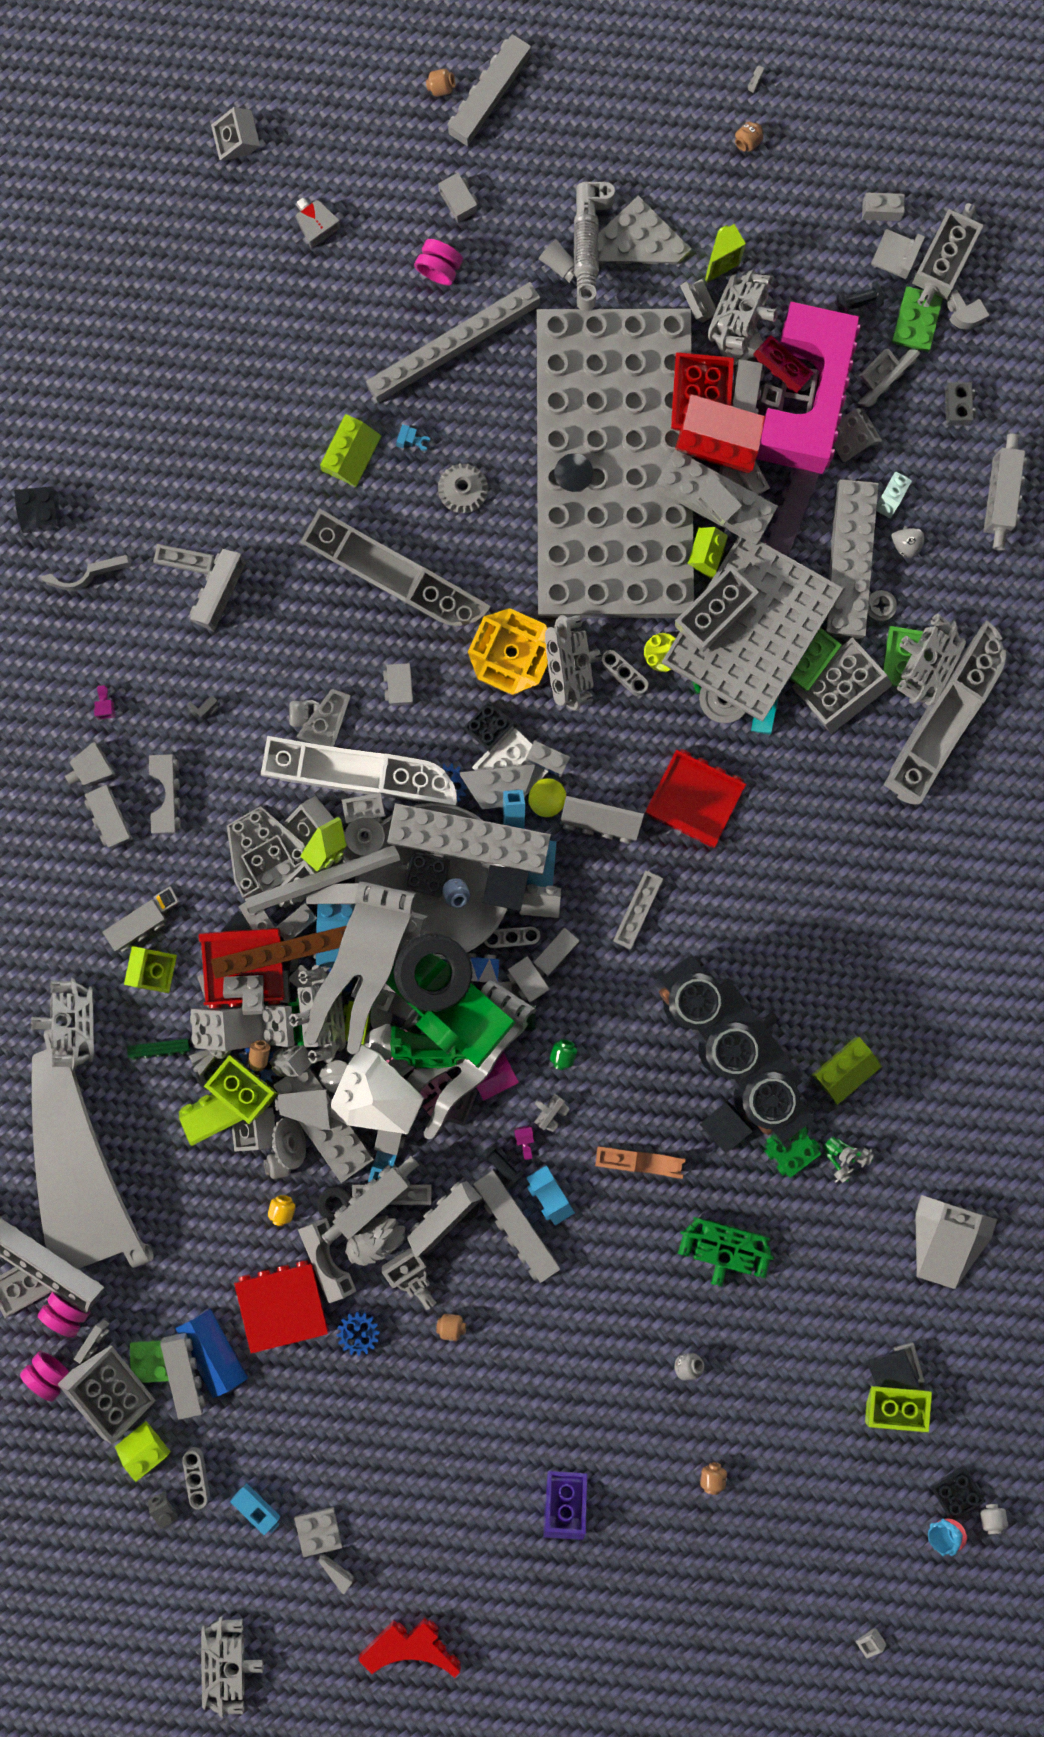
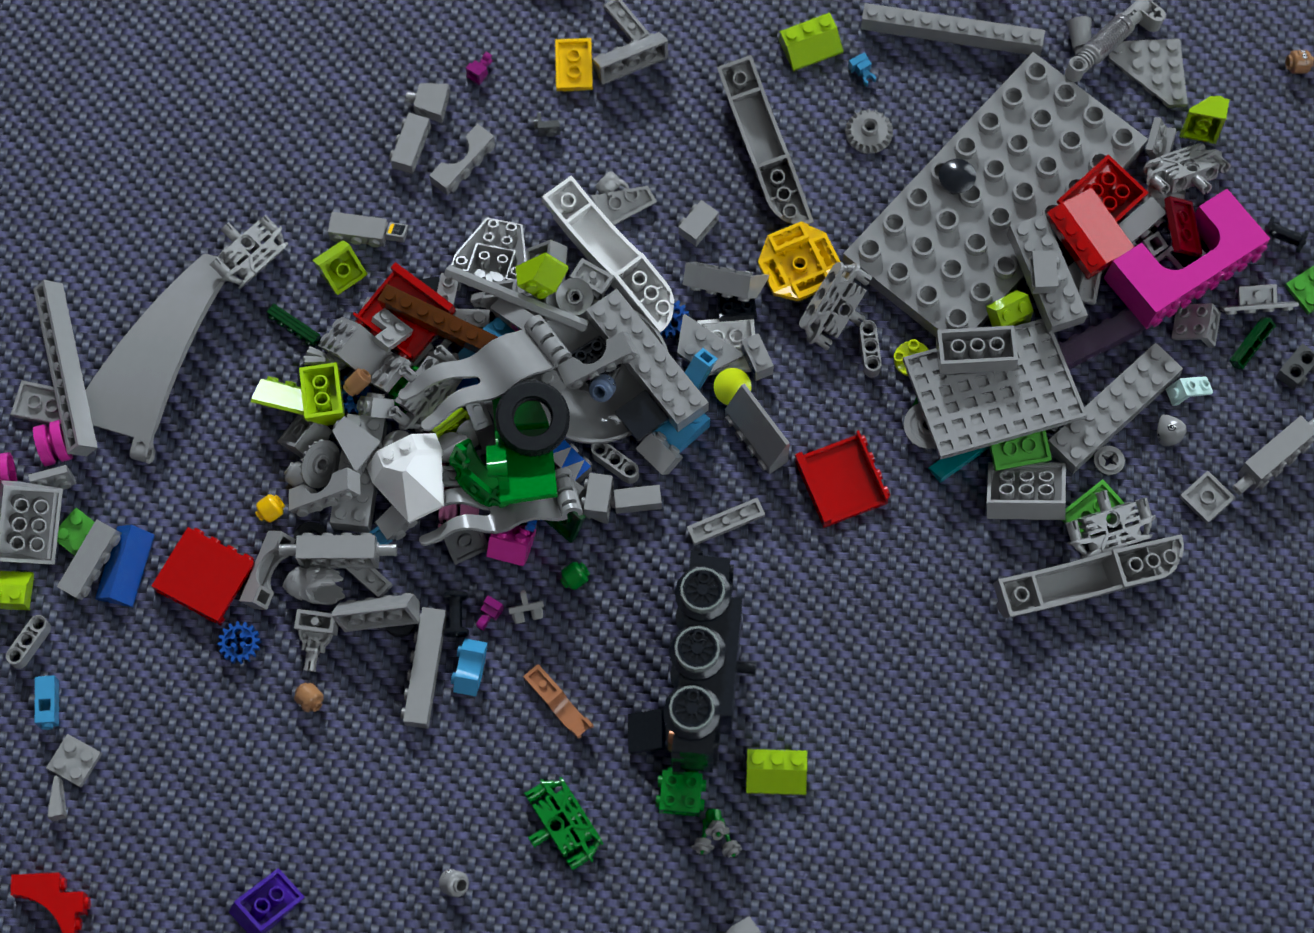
camera: 45 degrees right, 15 degrees down
none -> light grey arch [289,467,360,517]
none -> yellow plate [555,38,593,91]
none -> light grey arch [557,331,638,389]
none -> light grey wedge [683,262,769,302]
none -> light grey plate [1179,471,1236,524]
none -> dark green piece [1229,317,1276,370]

